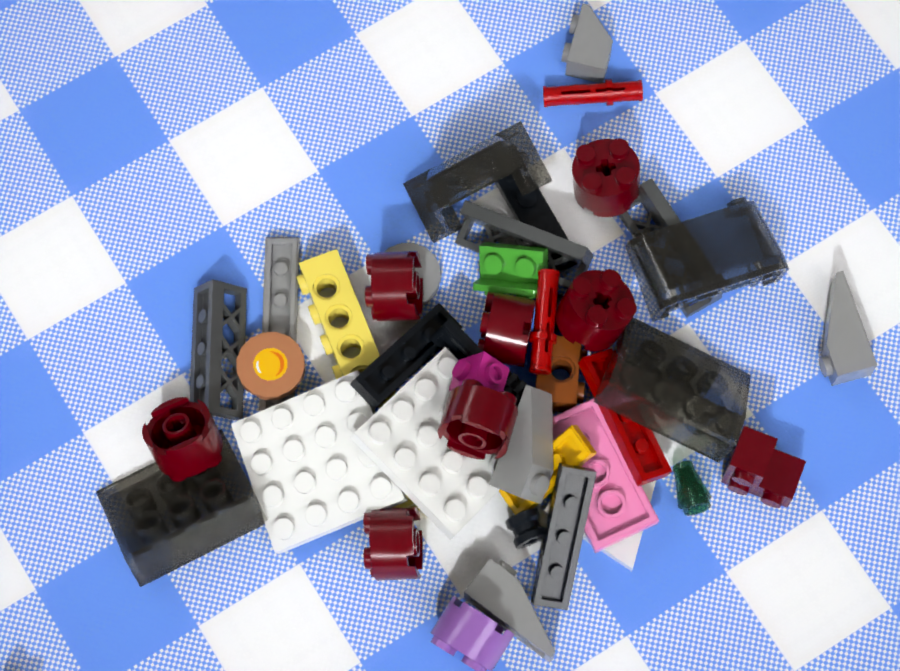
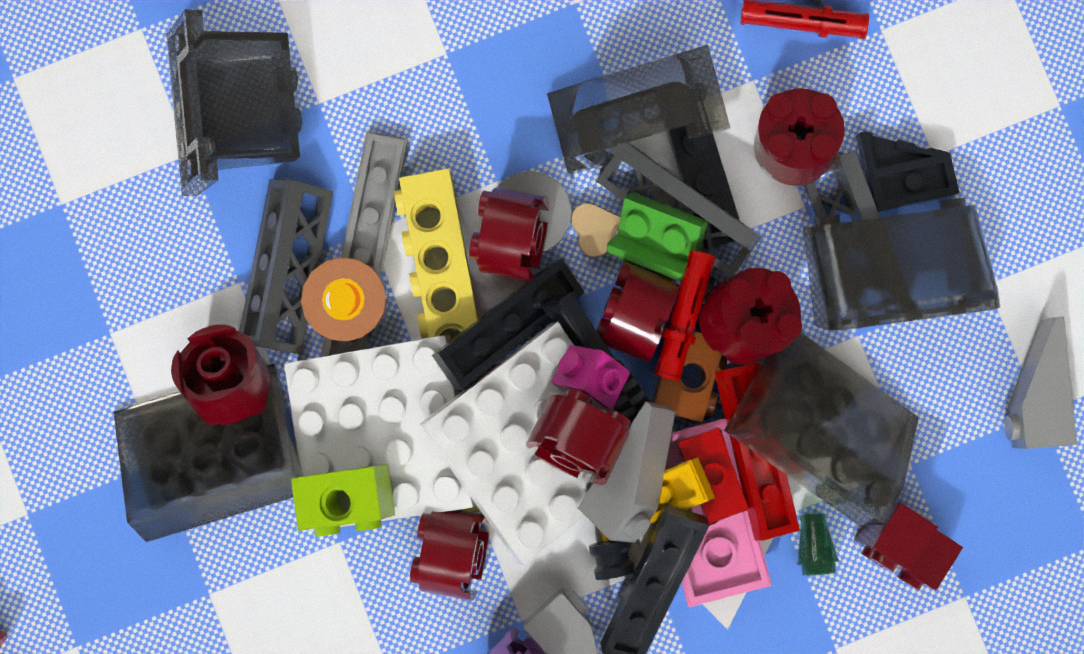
camera: 10 degrees right, 15 degrees up
none -> clear smoke windscreen [166,9,302,197]
none -> lime brick [291,464,395,537]
none -> tan tile [571,203,621,258]
none -> red plate [677,427,749,524]
none -> black wing [856,131,960,212]

